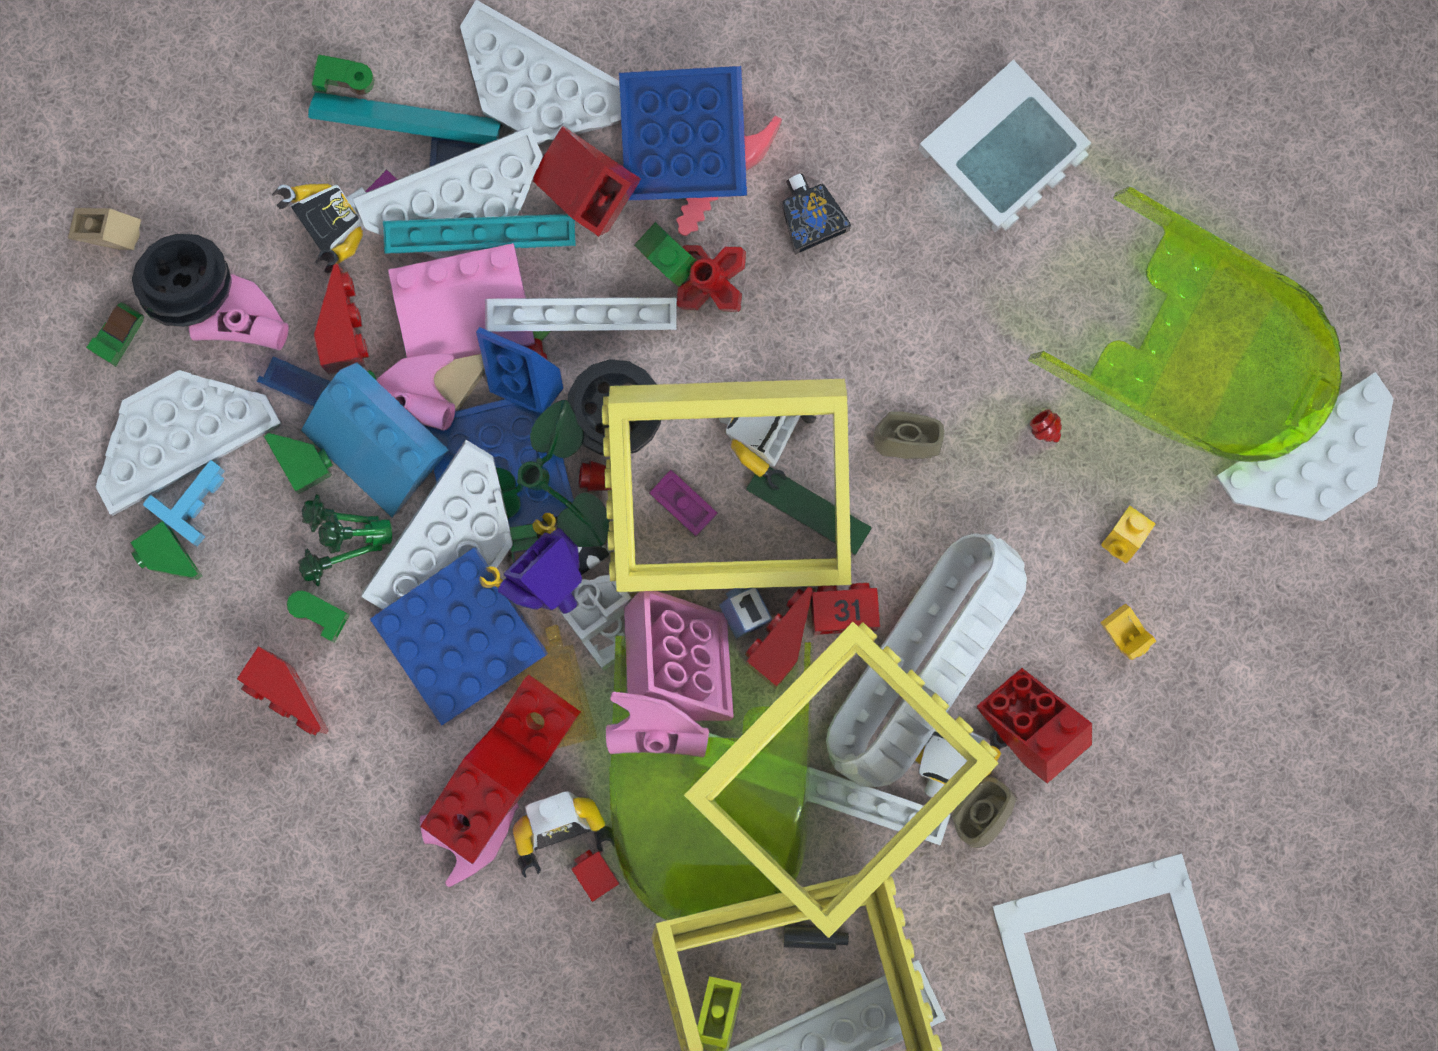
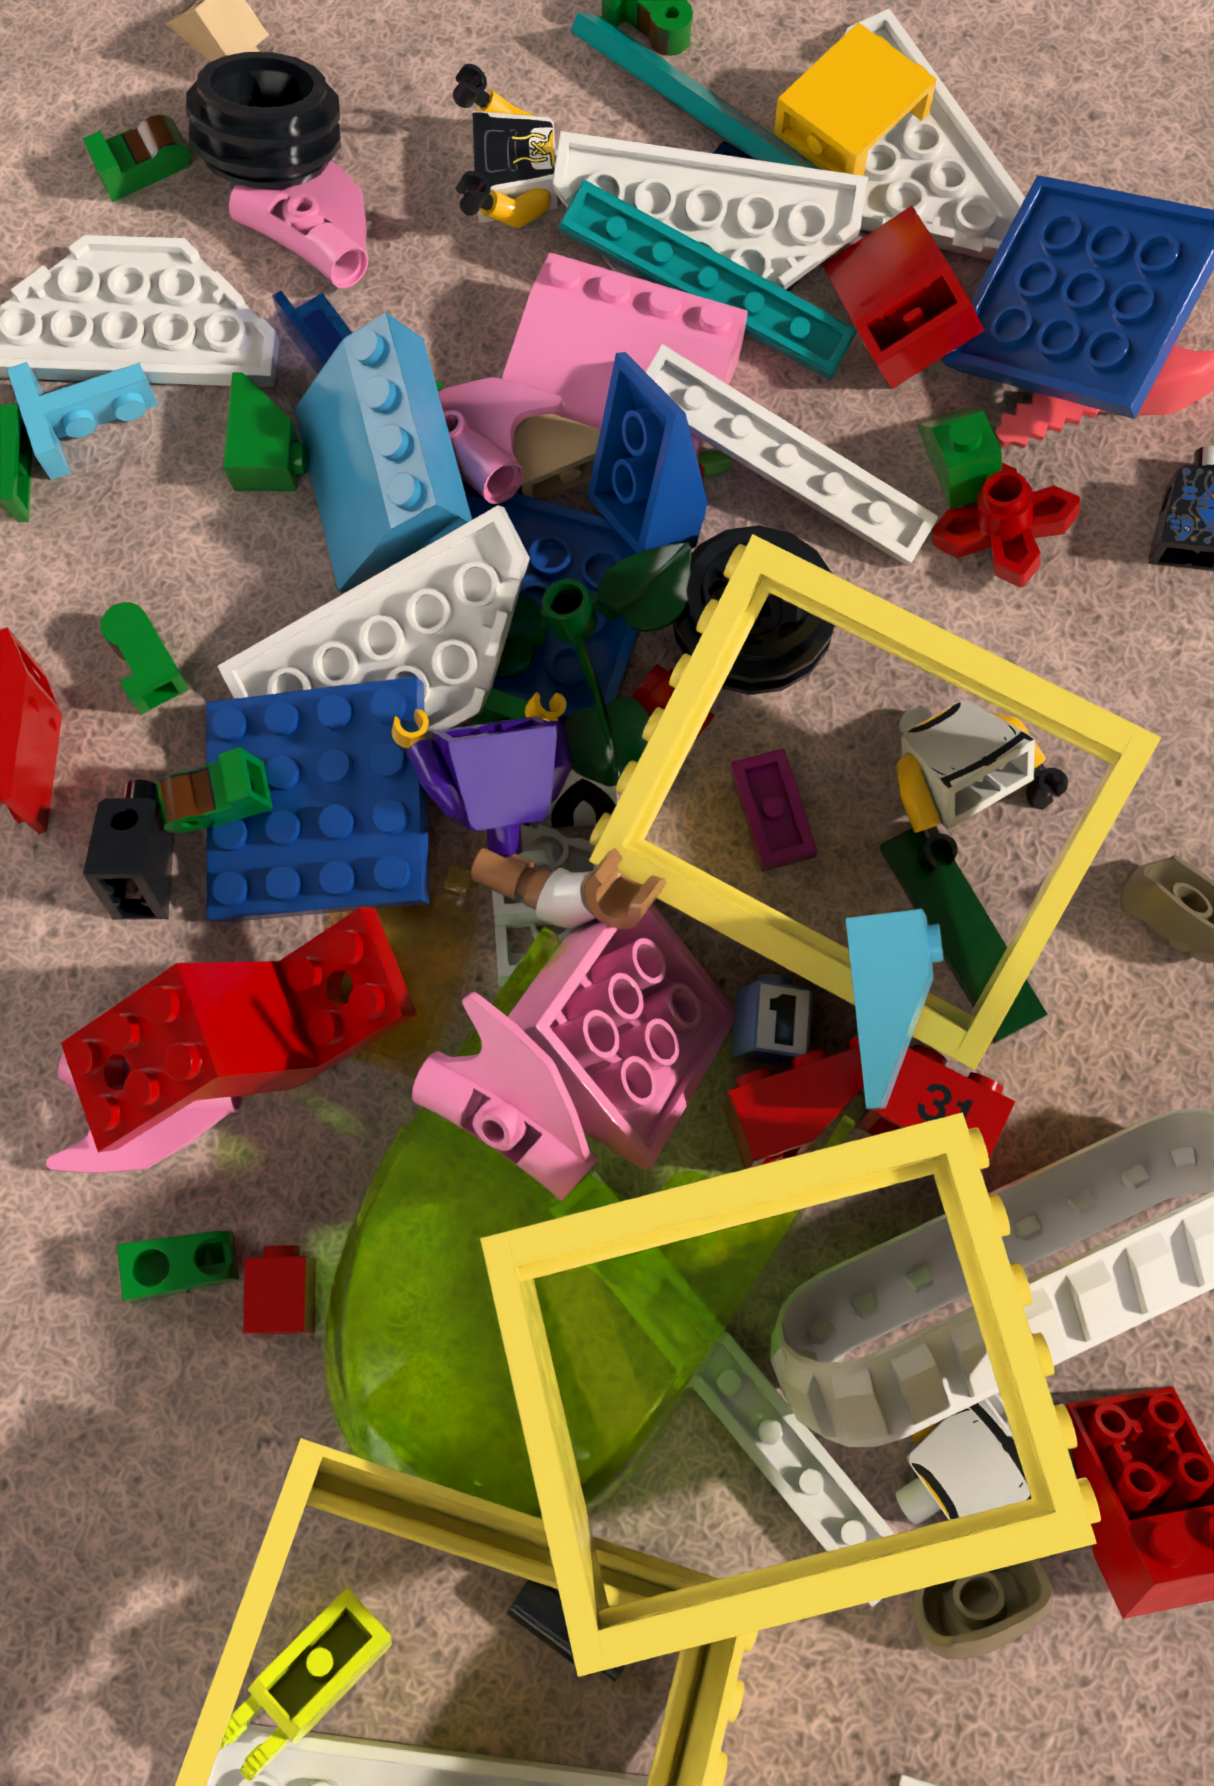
camera: 35 degrees right, 10 degrees down
dark green plant [298,494,392,587] -> none
red slope [314,264,369,375] -> none
torso [513,791,616,878] -> none
none -> black torso [83,779,174,920]
none -> green leg [117,1231,239,1304]
none -> green leg [156,747,273,833]
none -> medium nougat piece [471,847,666,929]
none -> yellow panel [774,22,937,176]
none -> medium azure slope [846,909,943,1110]

